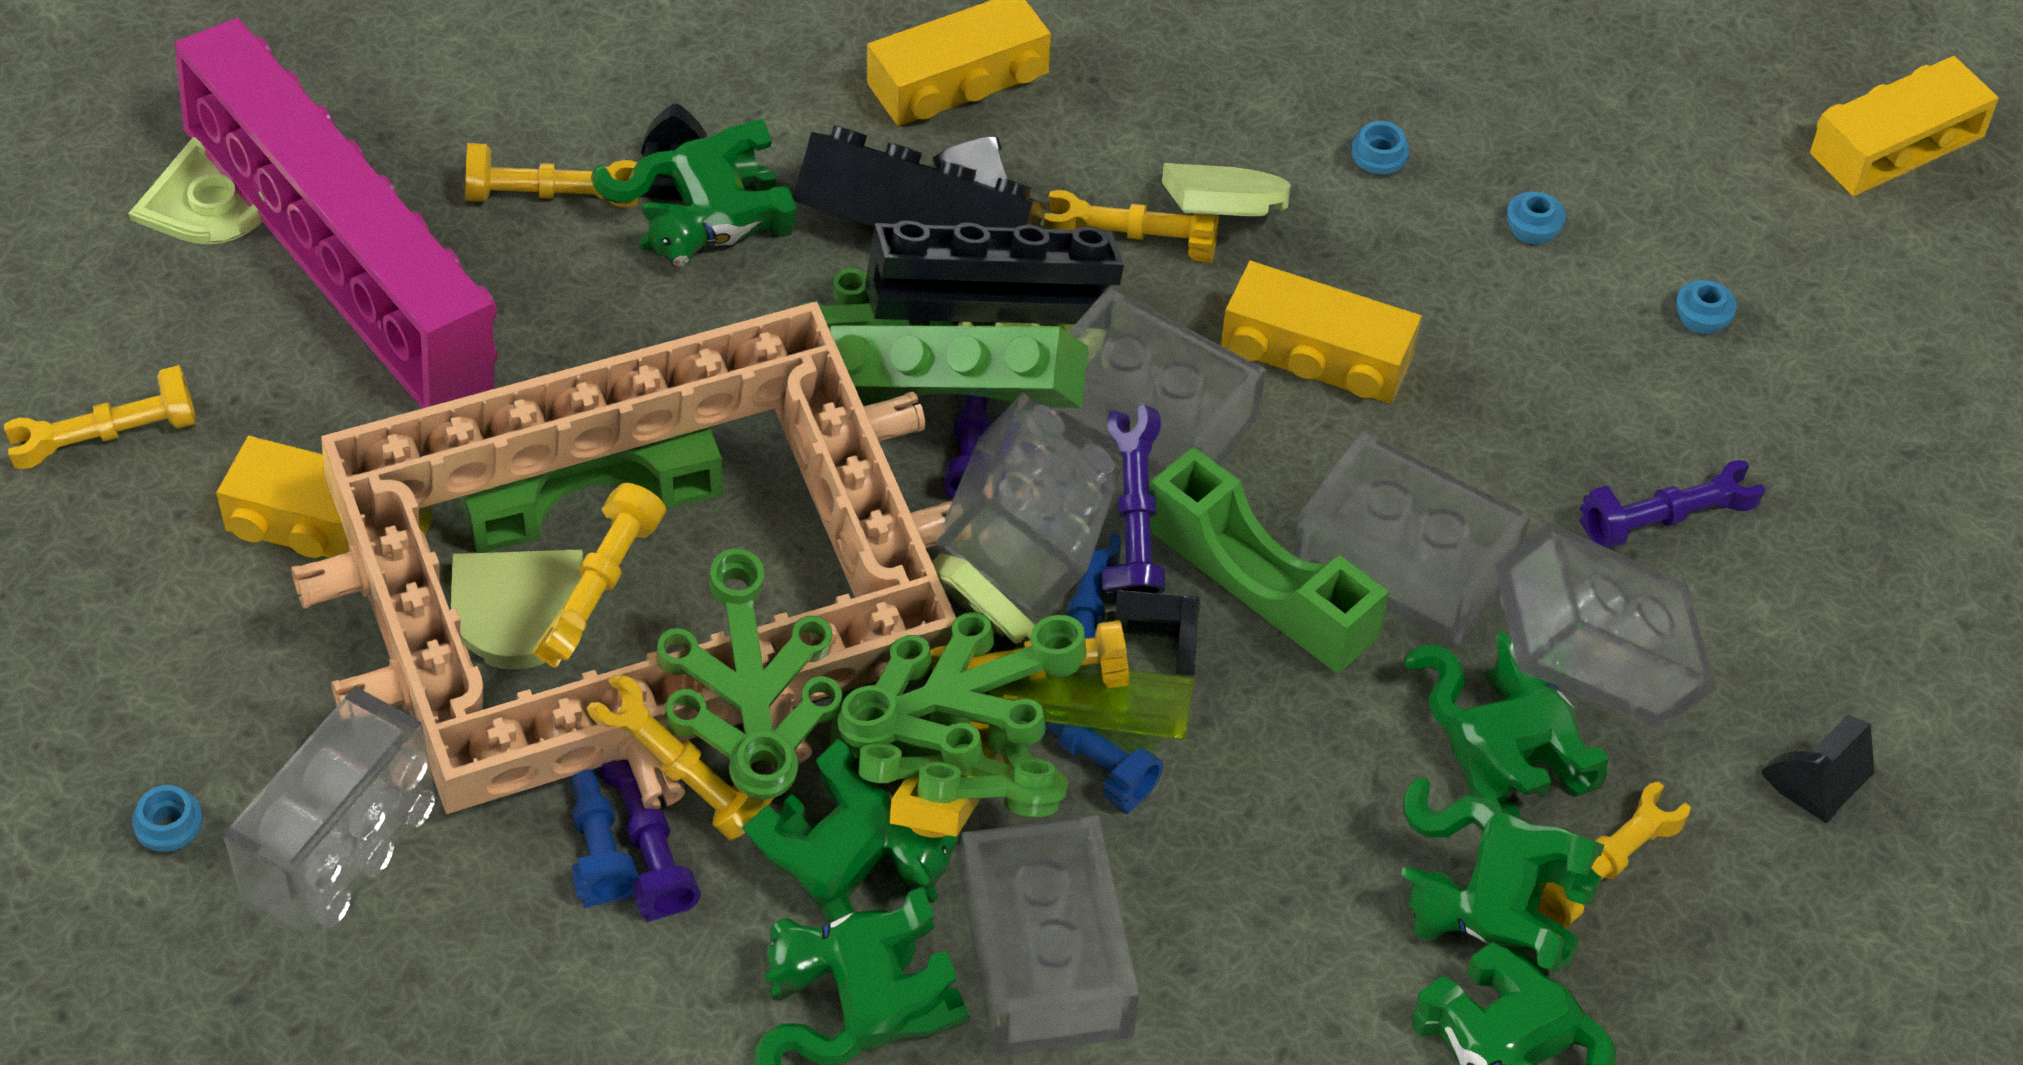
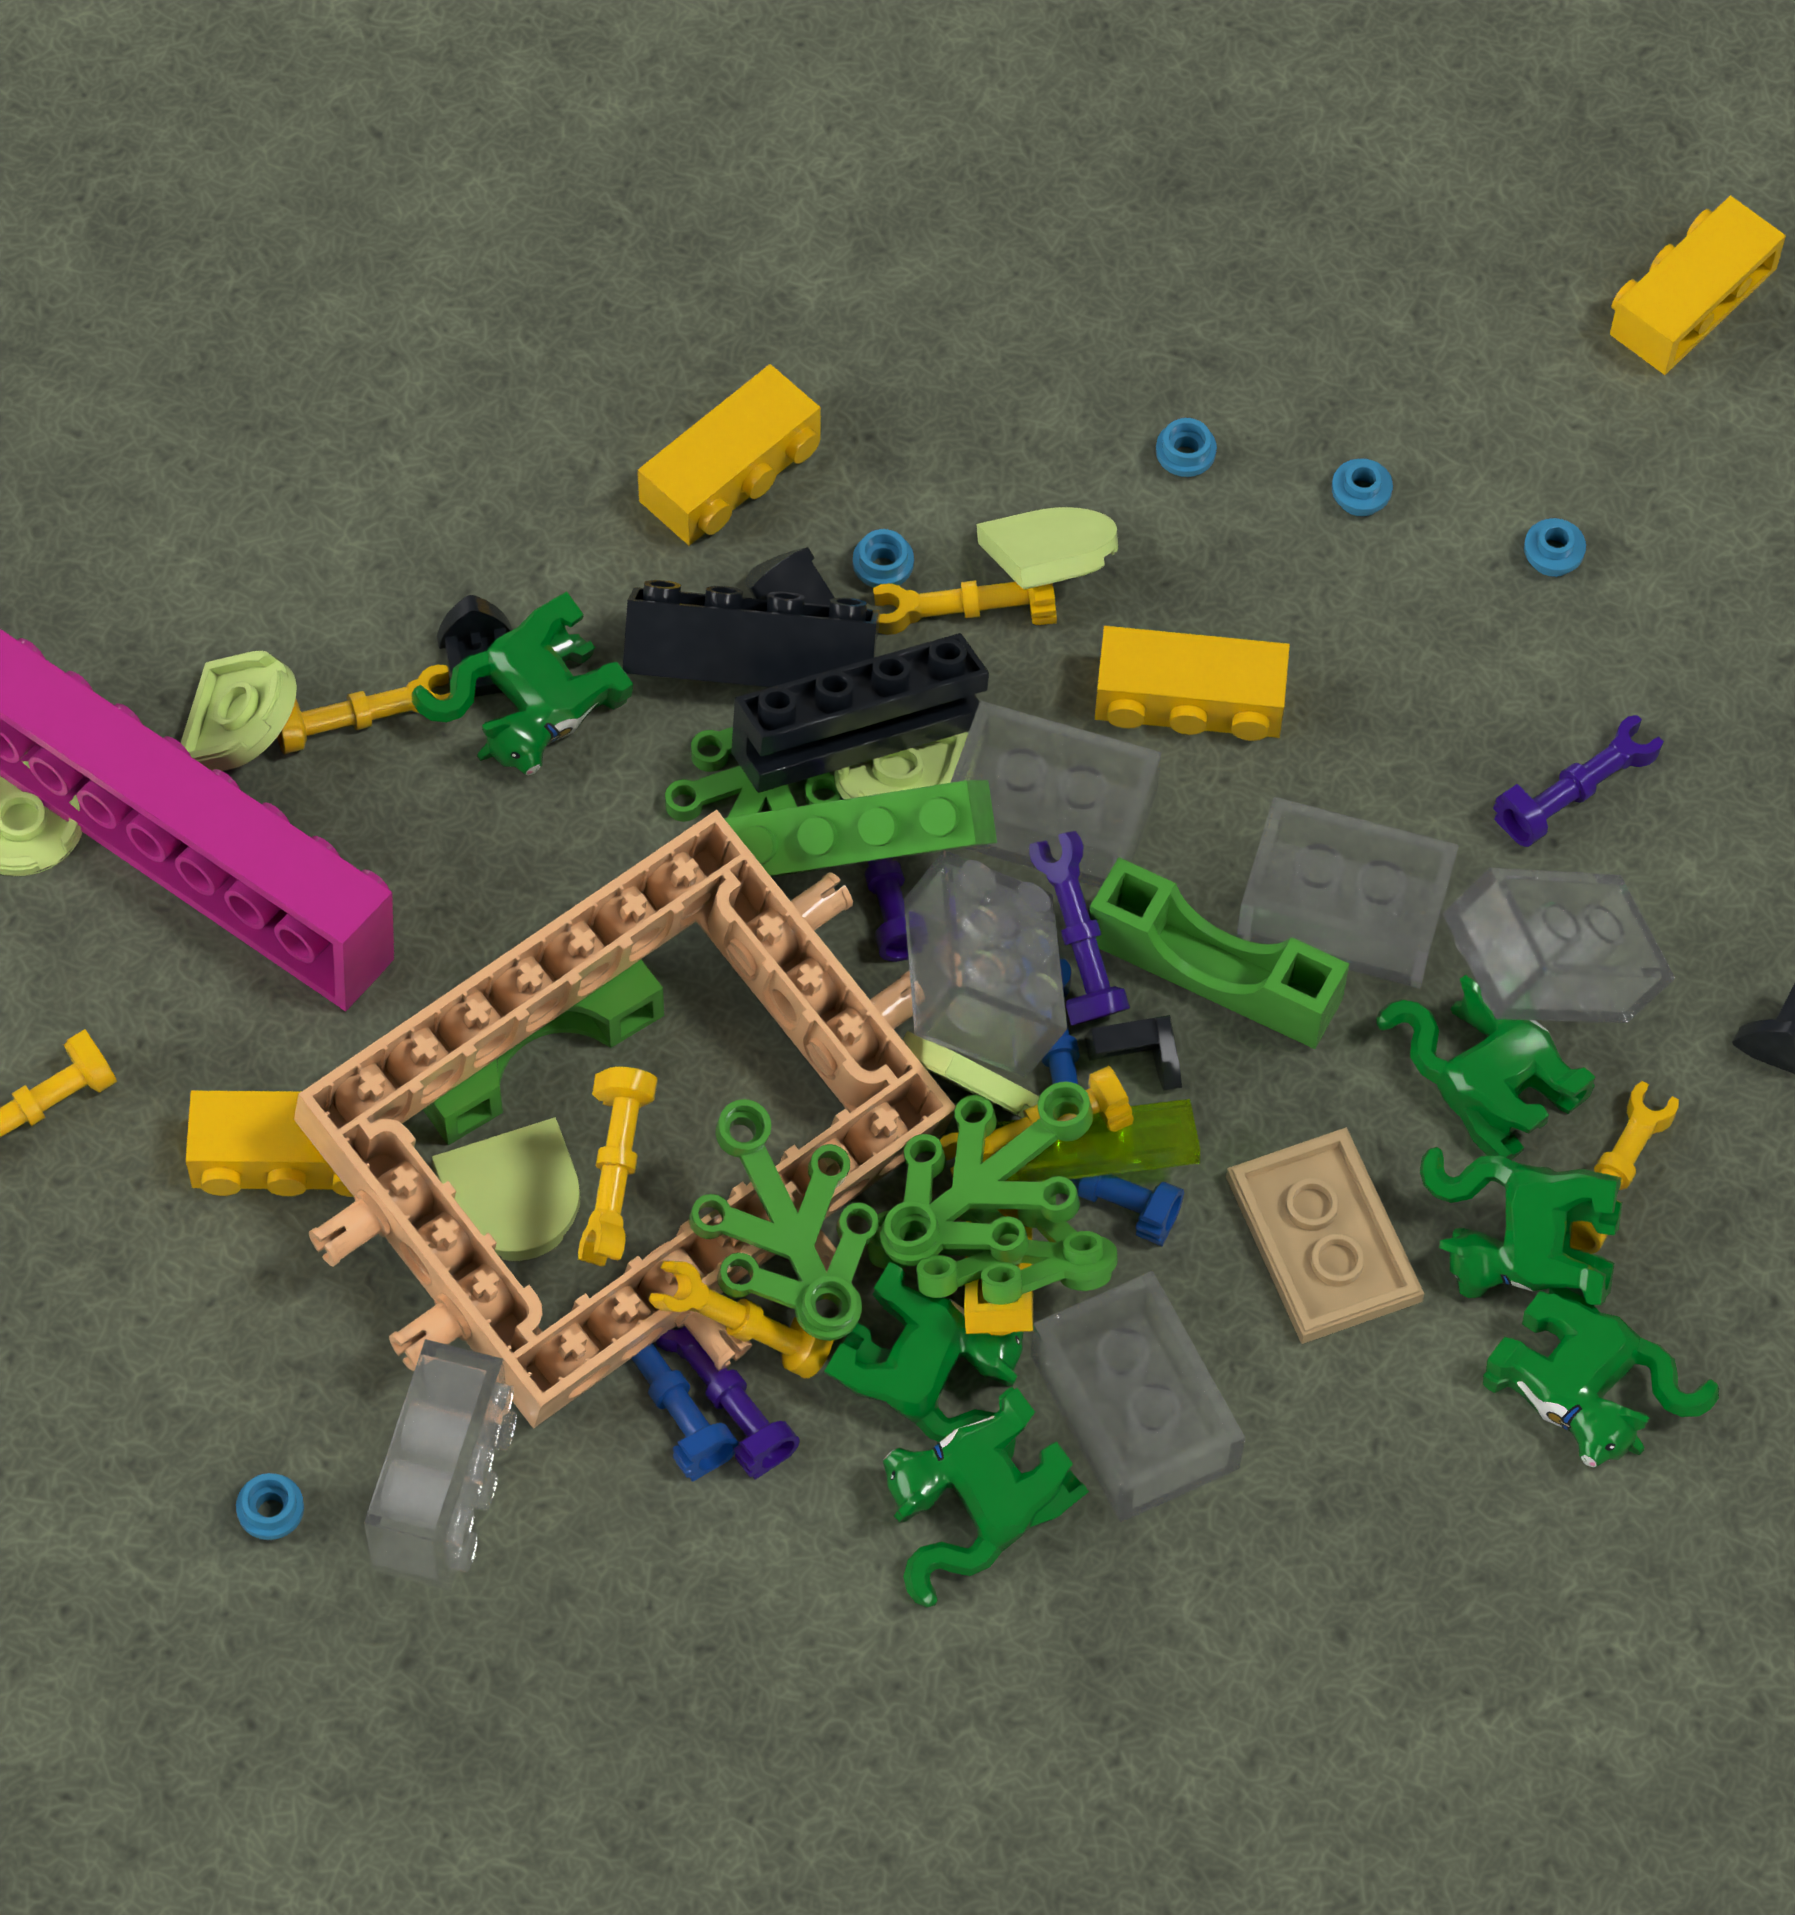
camera: 15 degrees left, 10 degrees up
none -> yellowish green tile [181,651,297,771]
none -> dark azure plate [853,529,914,588]
none -> tan tile [1226,1127,1424,1344]

